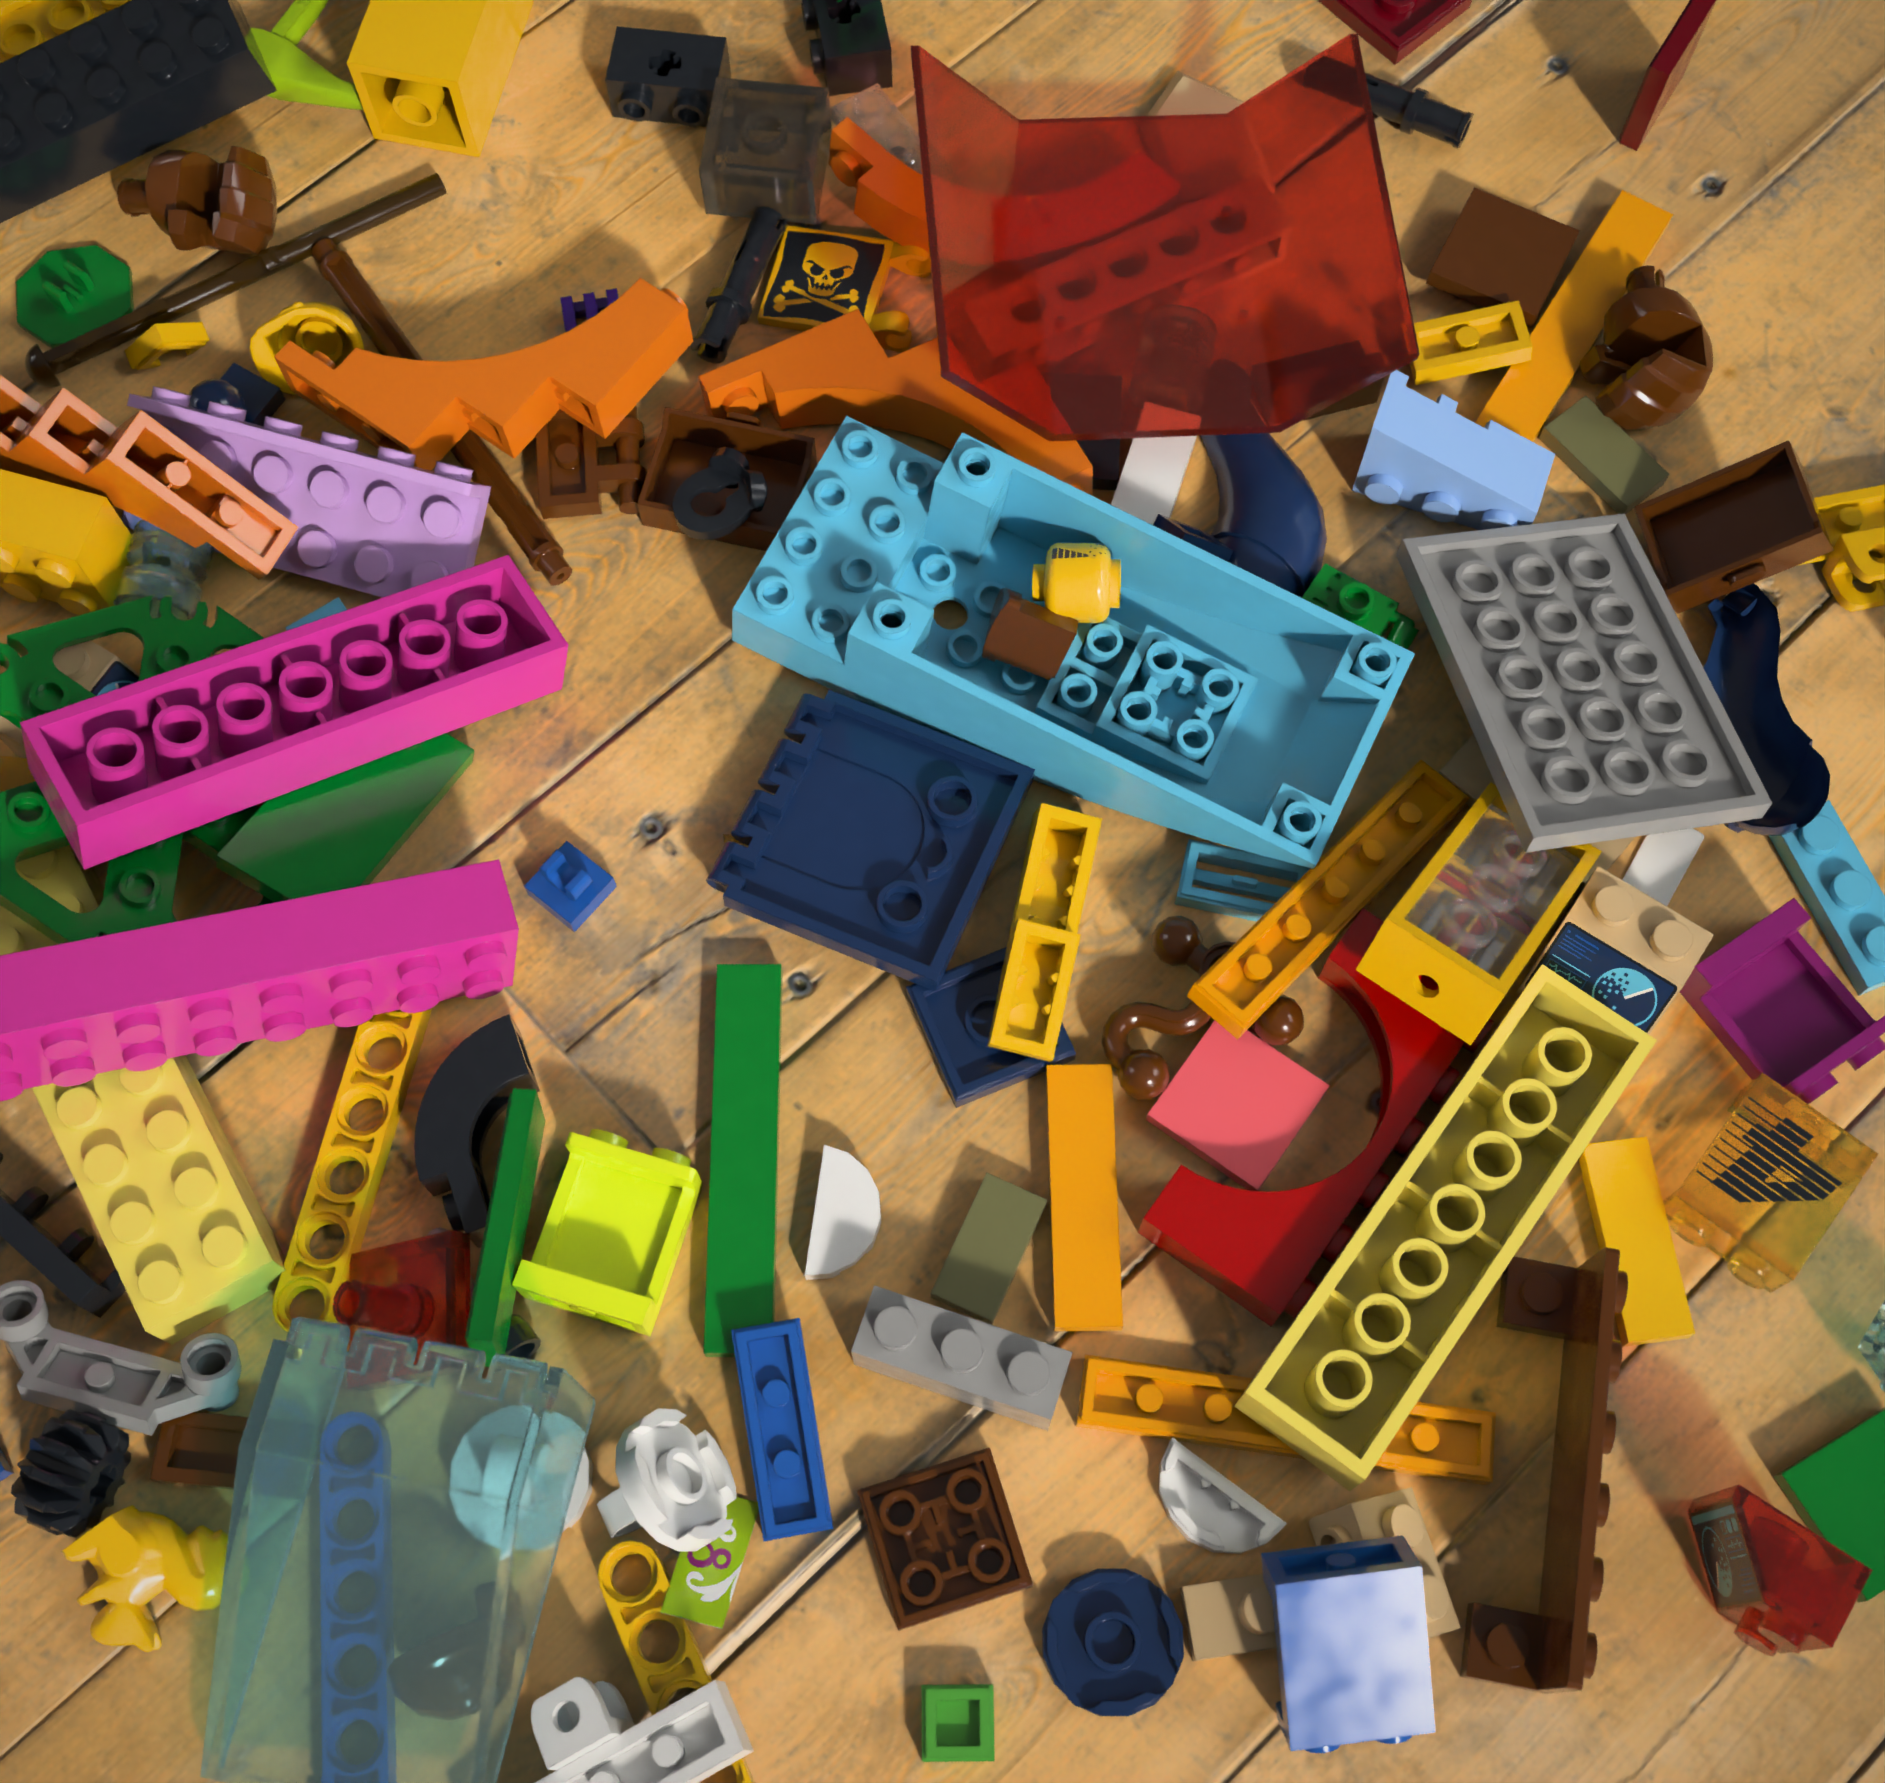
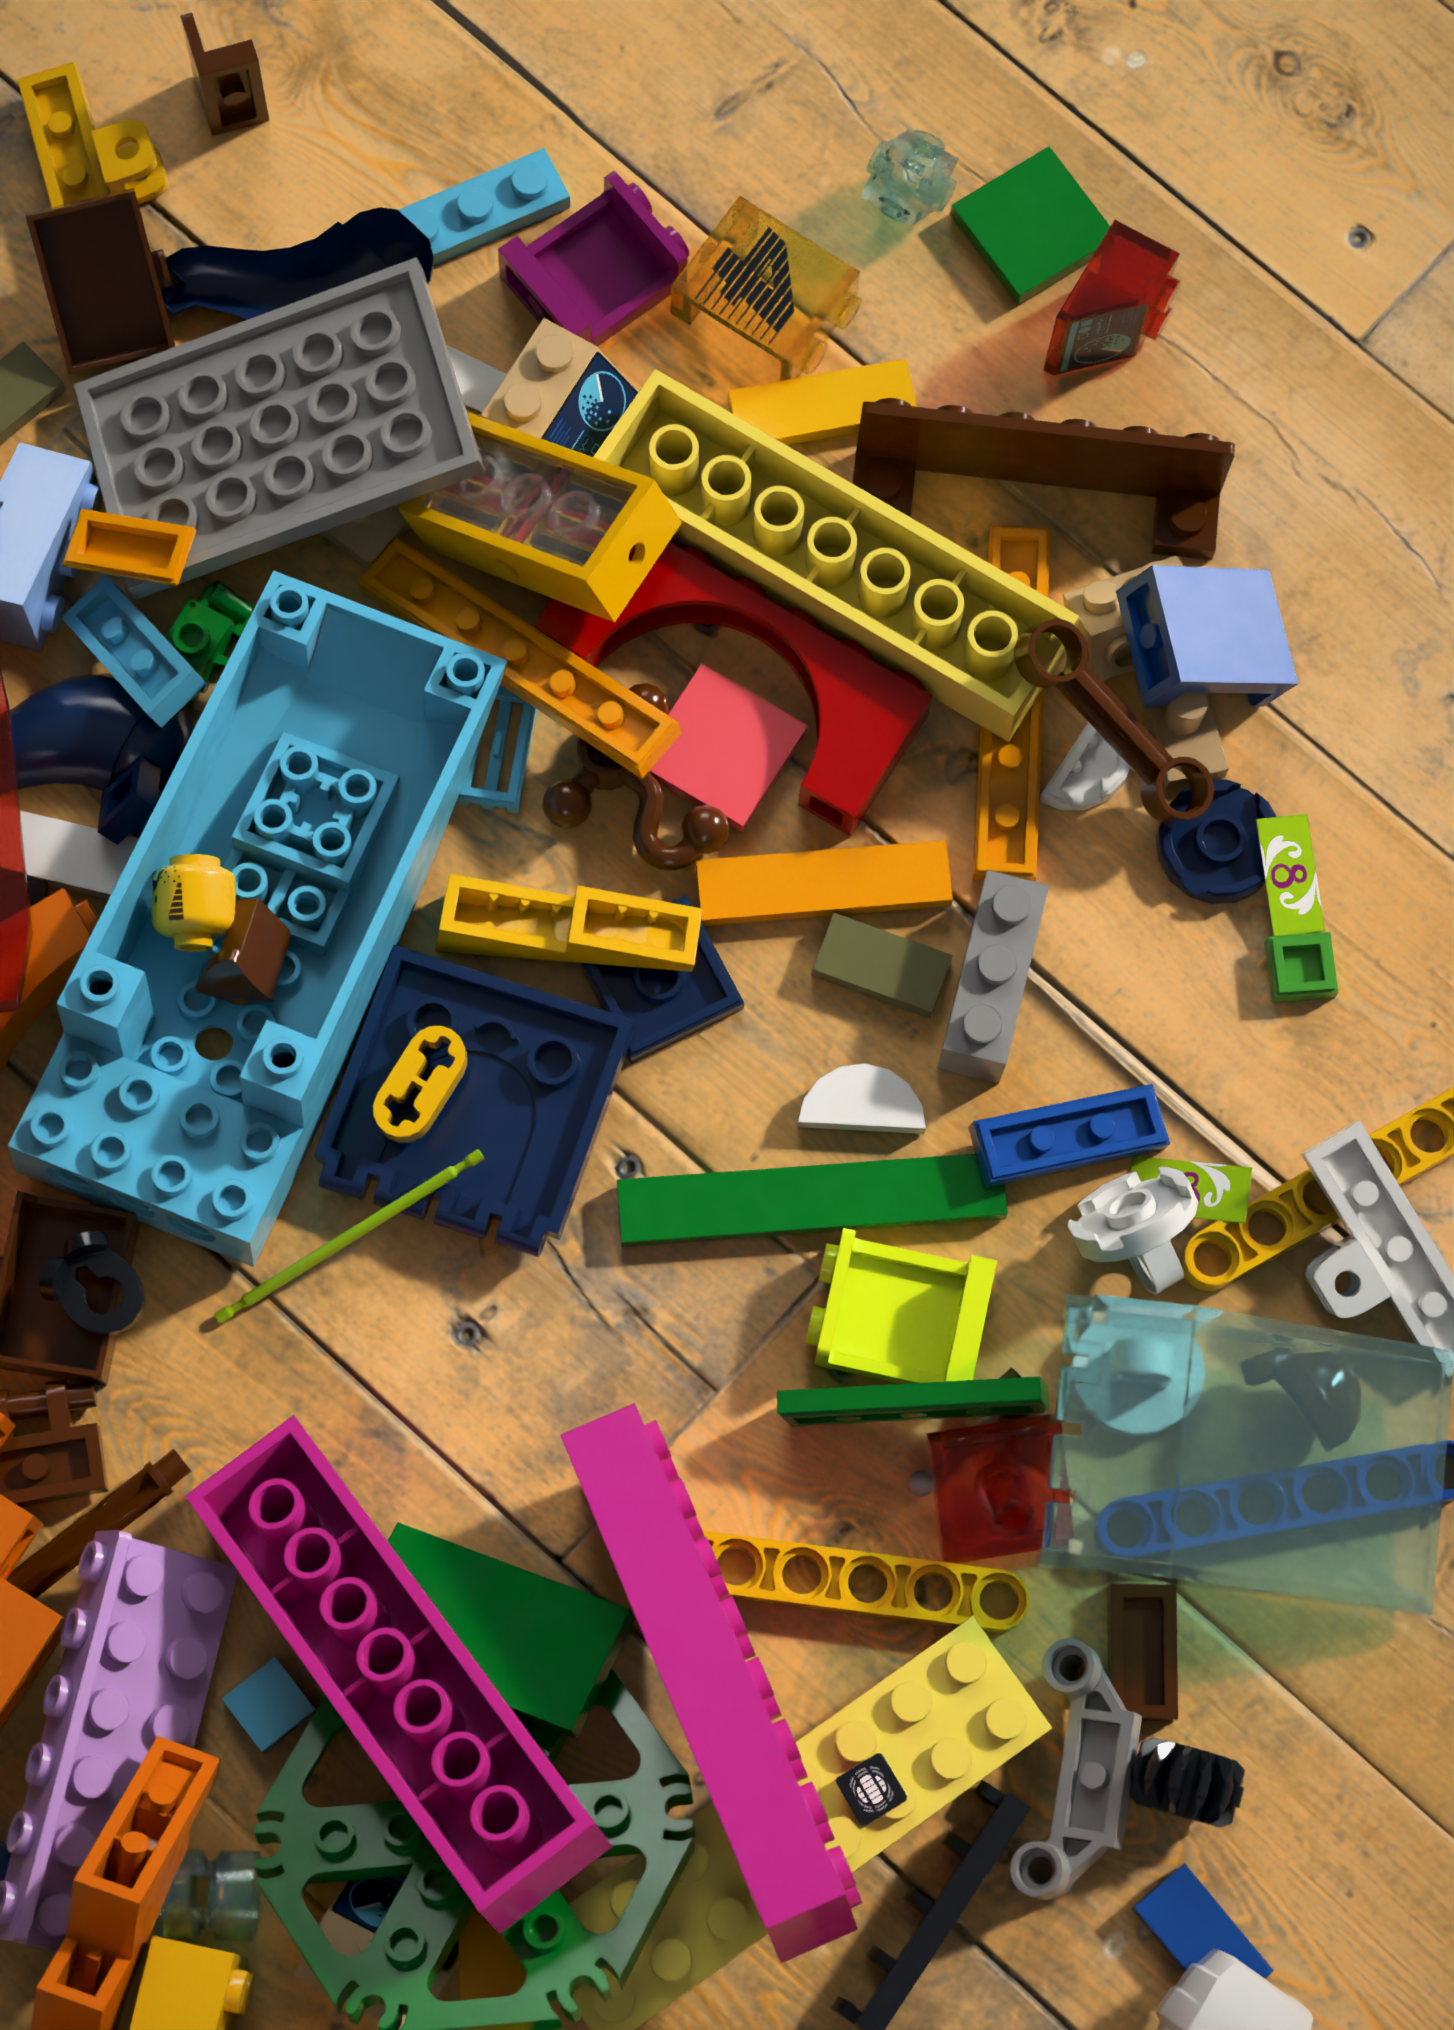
camera: 100 degrees left, 5 degrees up
yellow animal [62,1505,244,1652] -> none
black arch [414,1014,540,1248] -> none
blue tile [524,841,617,932] -> none
reddish brown tile [857,1447,1033,1631] -> none
none -> medium azure plate [61,575,207,727]
none -> light orange tile [62,509,197,586]
none -> lime piece [214,1149,485,1324]
none -> yellow beam [373,1026,467,1143]
none -> black sticker [836,1753,907,1826]
none -> reddish brown piece [1014,619,1214,823]
none -> lime sticker [1256,813,1325,936]

